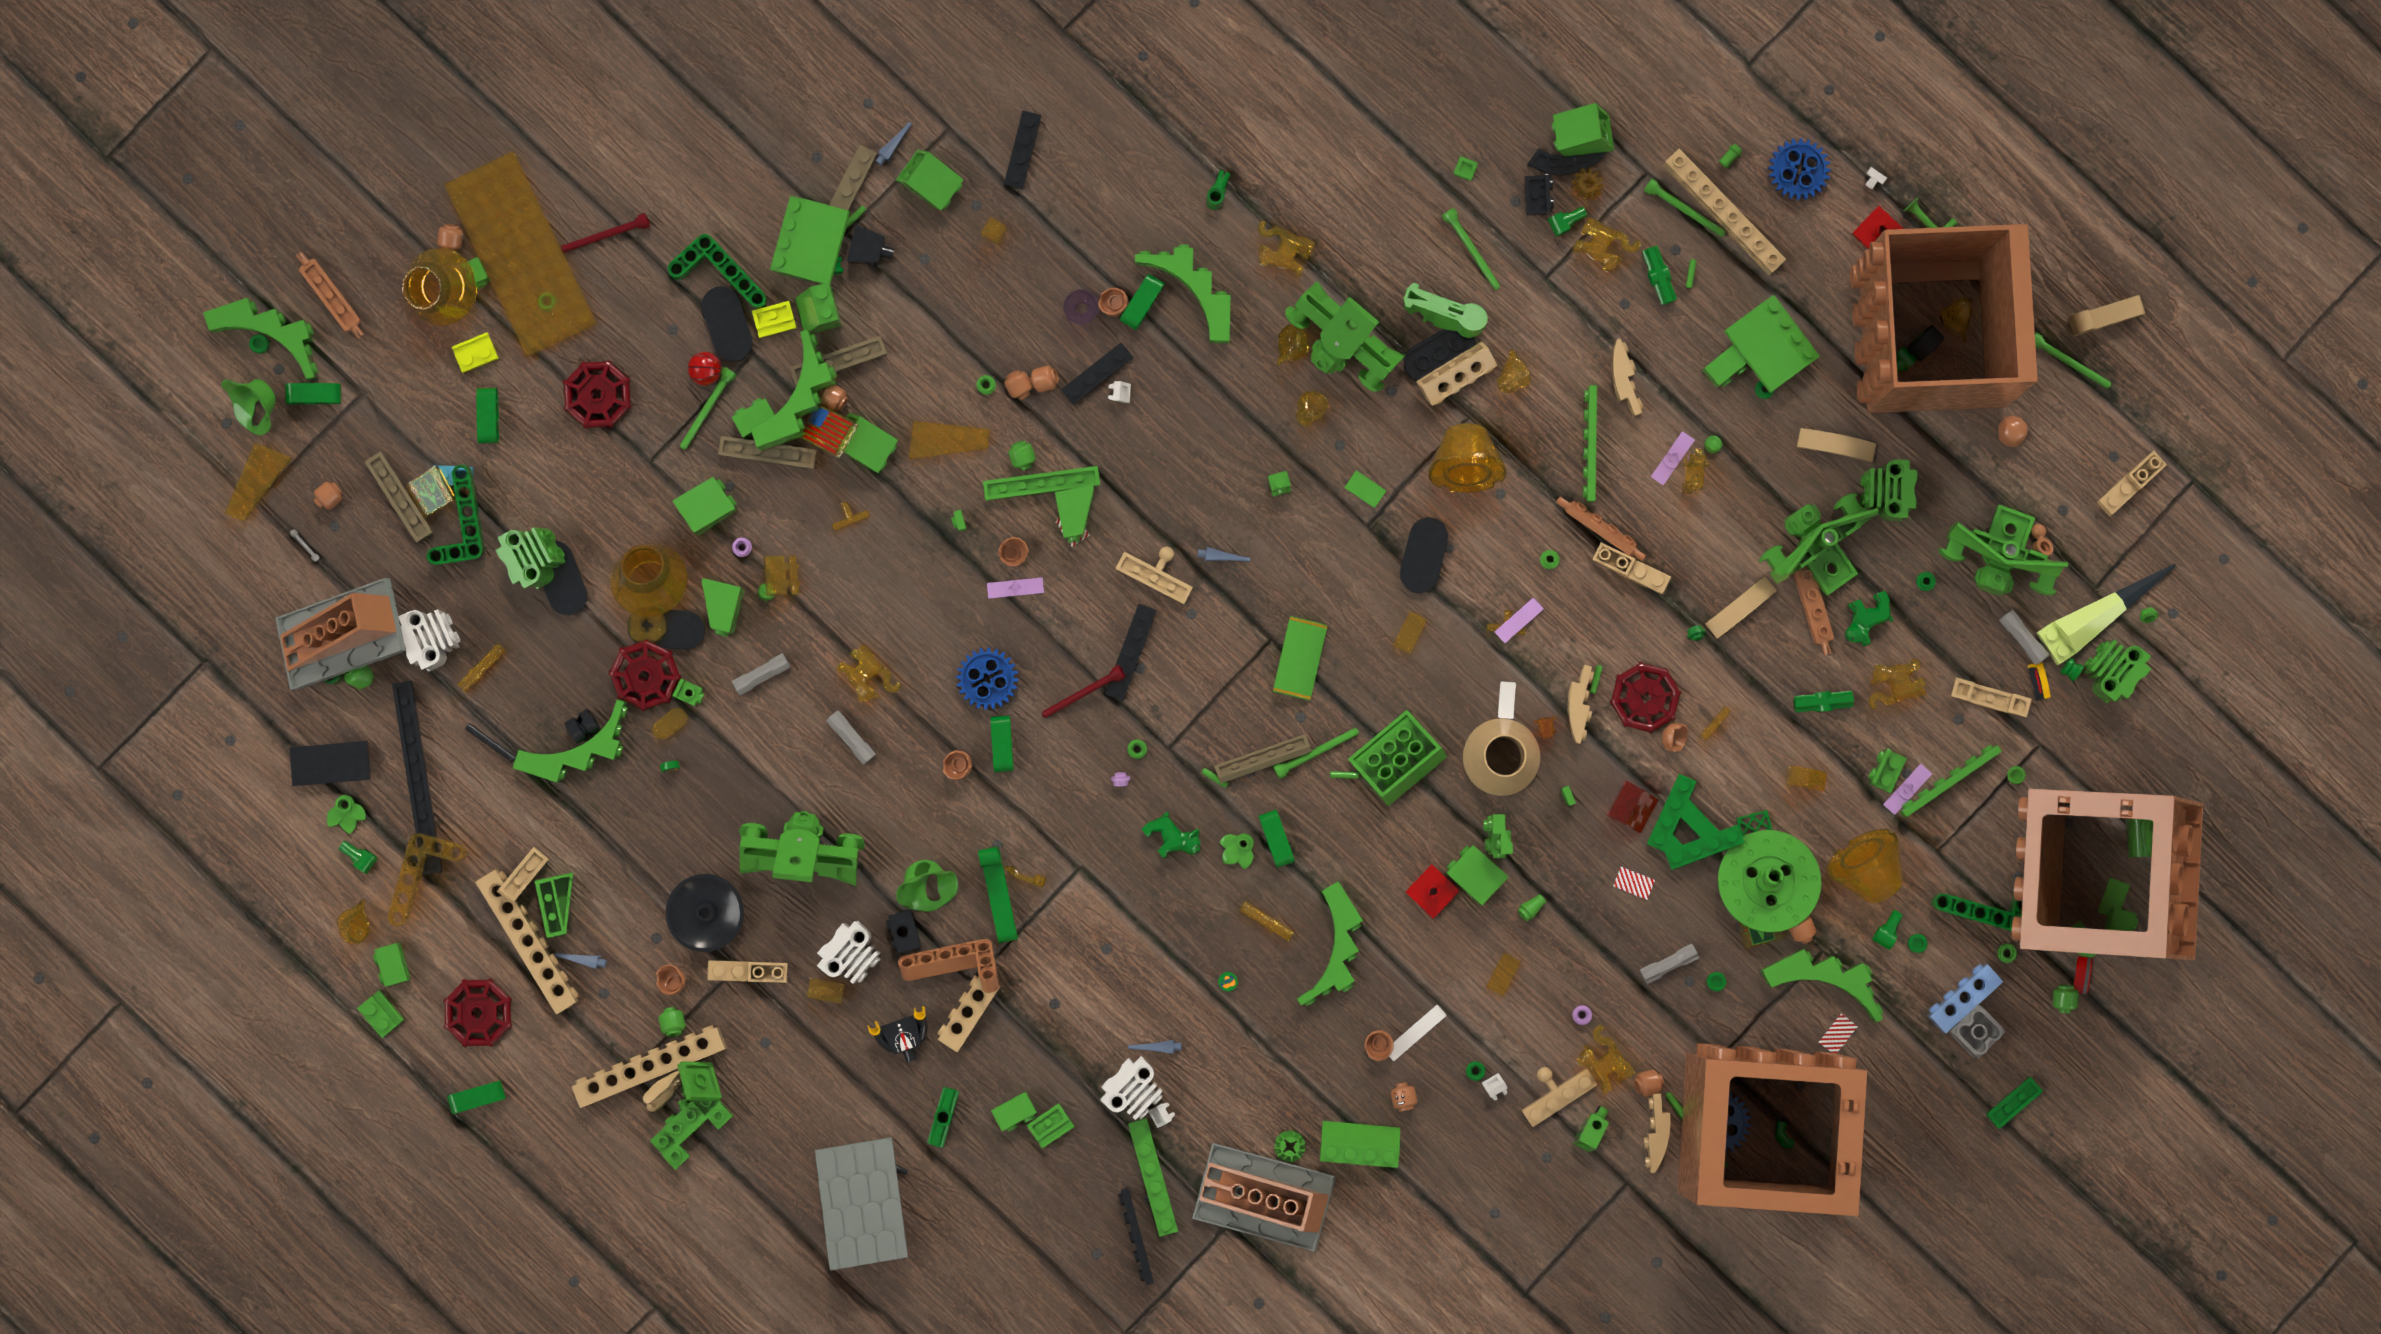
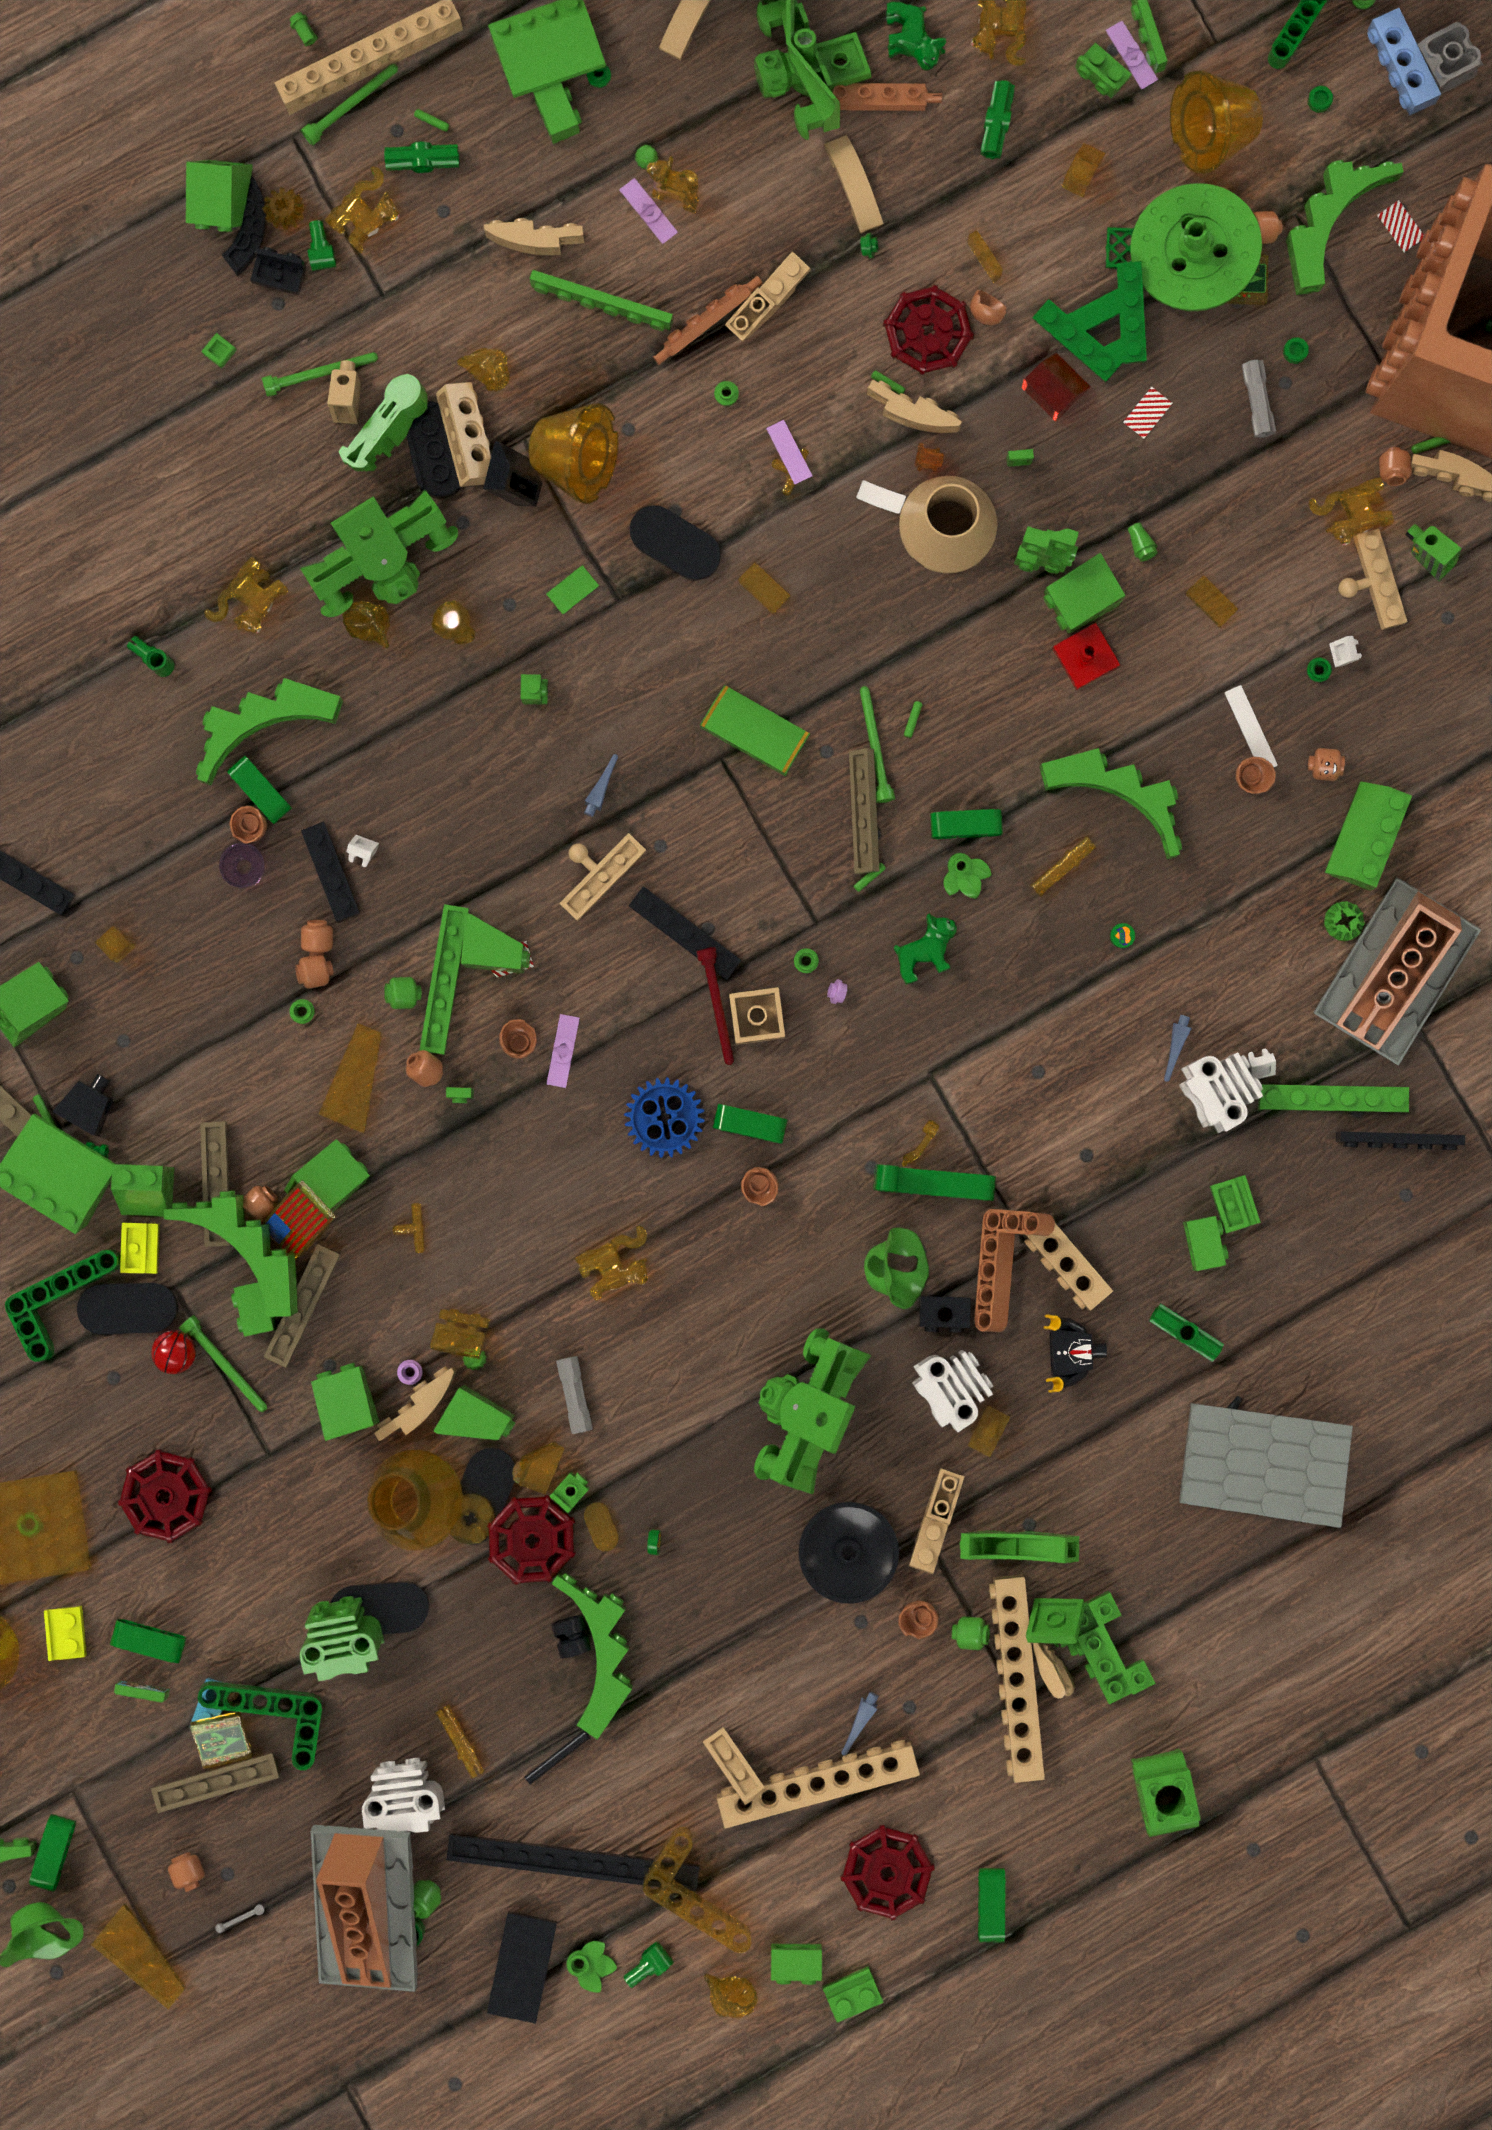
camera: 70 degrees left, 0 degrees up
bright green wedge [534,873,573,938] -> none
light grey axle [826,711,876,765] -> none
bright green slope [1348,710,1447,806] -> none
lavender plate [1572,1005,1592,1025] -> none
green pin [1872,910,1903,950] -> none
none -> bright green tile [114,1680,170,1703]
none -> tan torso [327,360,361,424]
none -> tan slope [374,1366,456,1441]
none -> nougat head [406,1050,443,1087]
none -> black slope [483,441,543,507]
none -> clear yellow slope [512,1441,565,1494]
none -> tan brick [729,987,785,1045]
none -> bright green arch [960,1530,1079,1563]
none -> bright green piece [1131,1748,1201,1837]

